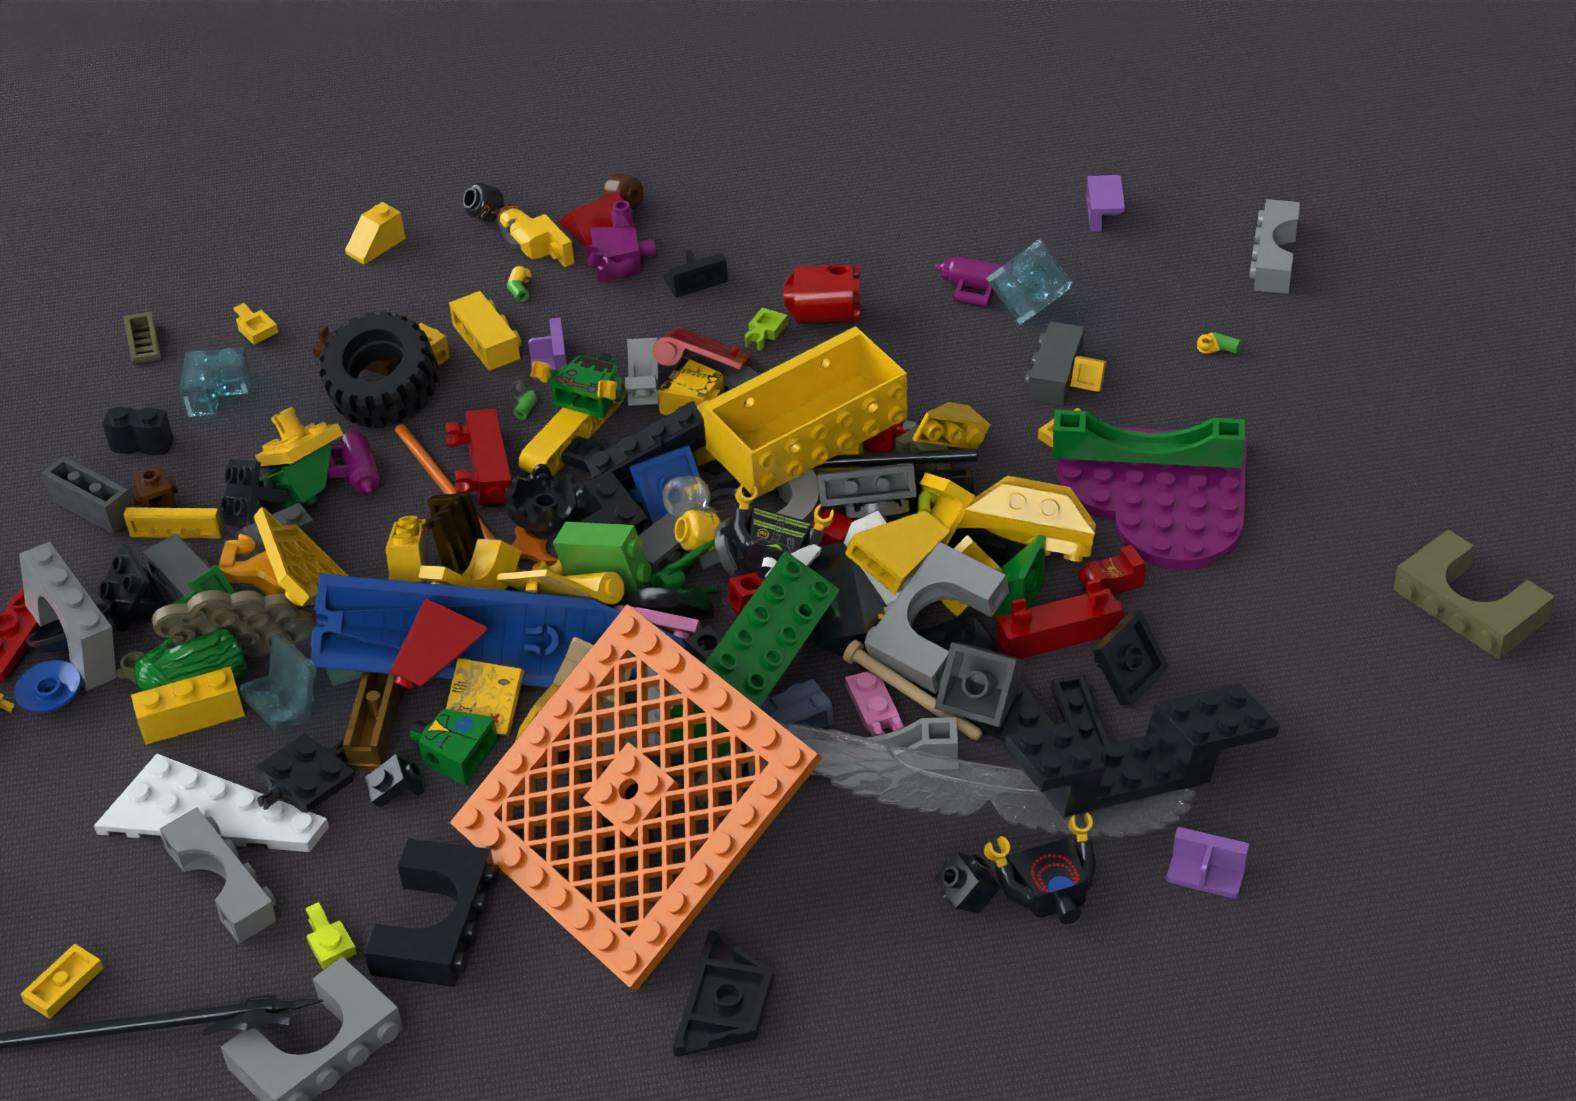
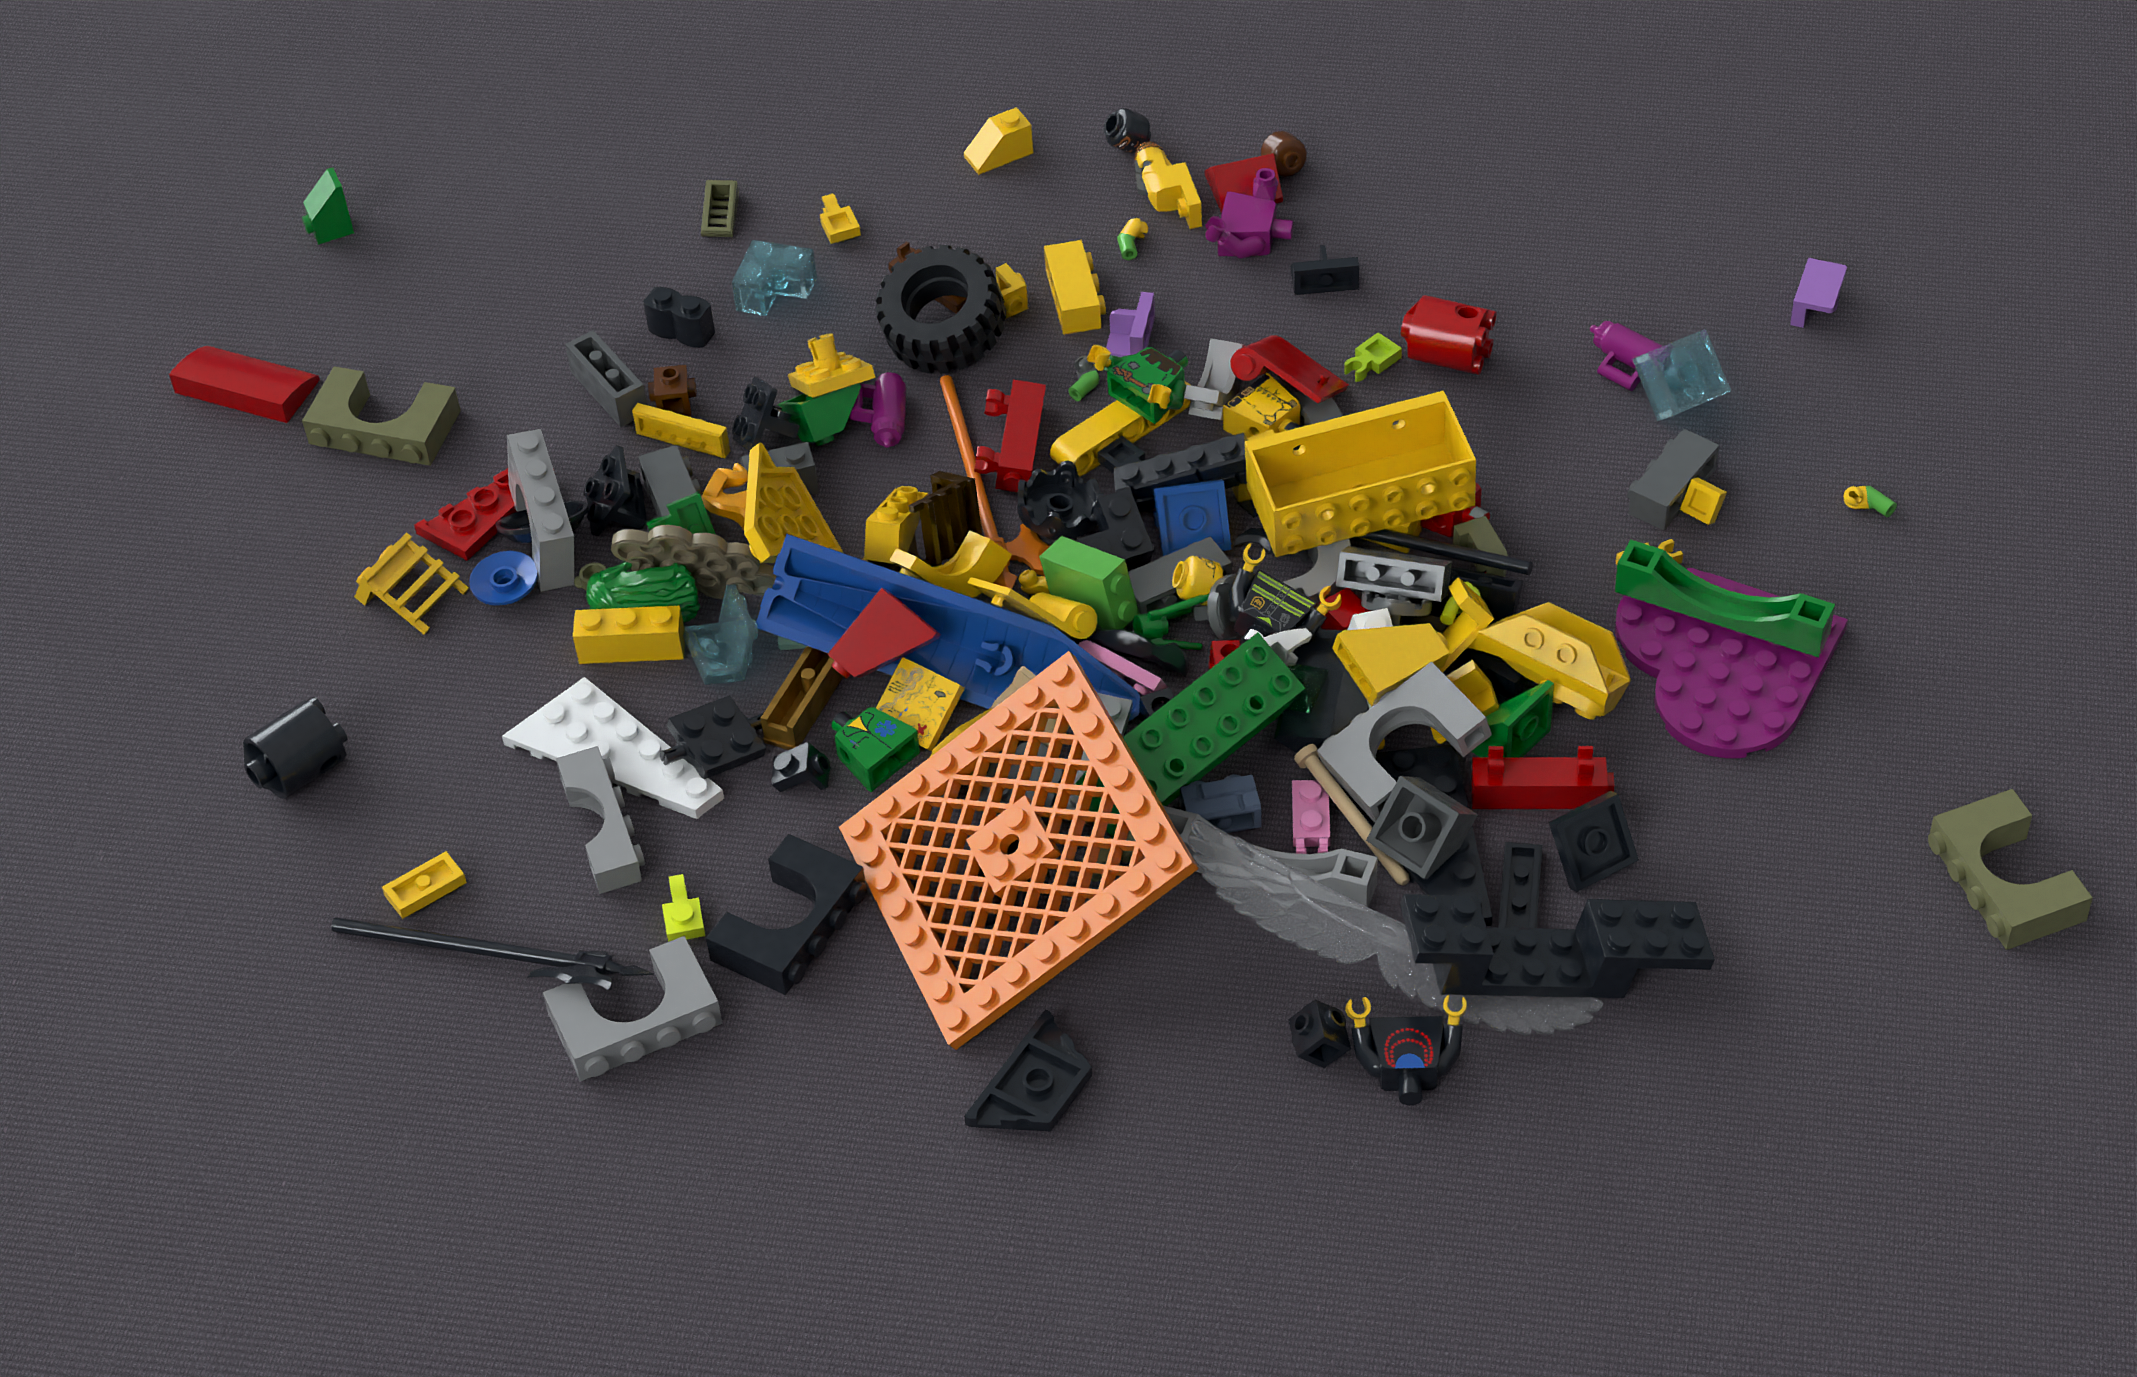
camera: 20 degrees right, 5 degrees up
clear head [663,476,710,518] -> none
yellow slope [912,402,991,449] -> none
red leg [1078,544,1145,595] -> none
medium lavender panel [1166,827,1250,899] -> none
light grey arch [1249,199,1300,294] -> none

